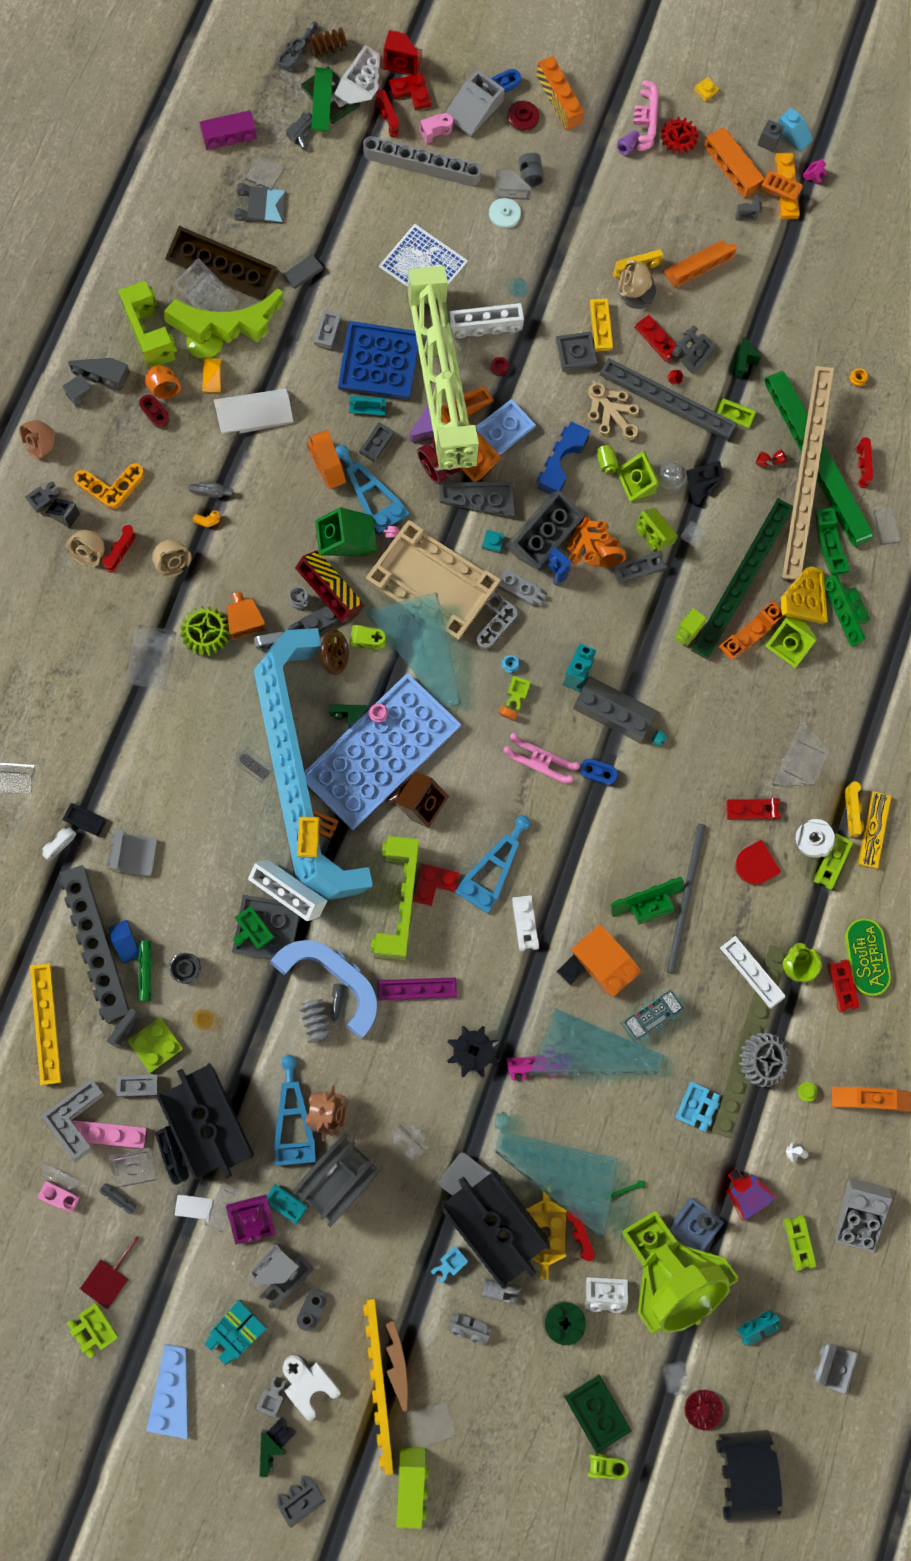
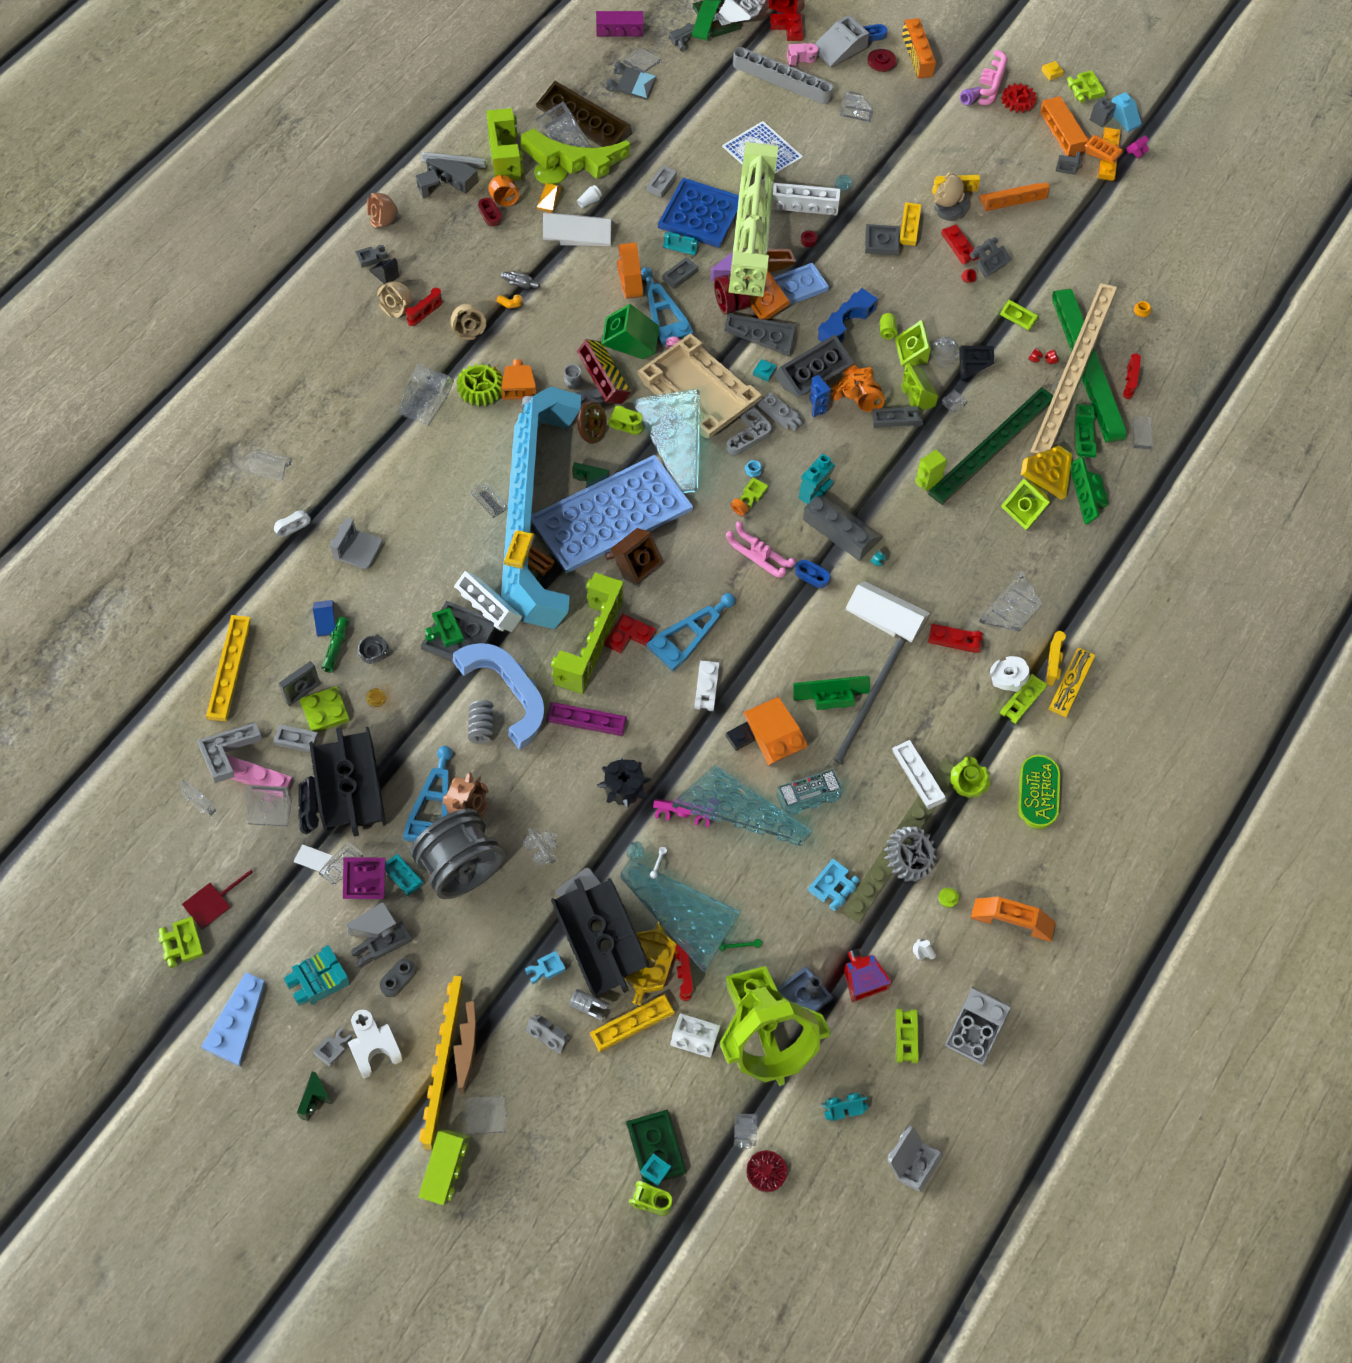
camera: 20 degrees right, 15 degrees down
bright pink leg [37,1180,80,1212] -> none
dark grey brick [59,865,130,1024] -> none
black tile [62,803,107,837] -> none
light orange beam [74,463,144,510] -> none
dark grey axle [99,1184,136,1214] -> none
black wheel [267,1417,296,1448] -> none
dark grey plate [277,1476,326,1528] -> none
dark grey tile [283,254,323,290] -> none
dark grey piece [331,983,343,1021] -> none
bright pink plate [369,704,388,723] -> none
red plate [375,89,399,138] -> none
light aqua piece [489,198,521,229] -> none
dark grey wheel [518,153,545,187] -> none
dark green brick [543,1301,586,1345] -> none
tan plant [588,383,639,440] -> none
dark grey plate [600,358,737,441] -> none
black cylinder [716,1430,782,1523] -> none
orange slope [719,600,784,661] -> none
dark green slope [734,337,761,379] -> none
red tile [735,839,781,885] -> none
red plate [827,959,859,1013] -> none
none -> light grey axle [421,152,486,168]
none -> white cone [577,185,602,208]
none -> yellow tile [590,994,675,1053]
none -> teal plate [640,1154,671,1186]
none -> white hinge [650,847,667,879]
none -> white slope [846,581,931,642]
none -> lime plate [1067,70,1105,103]

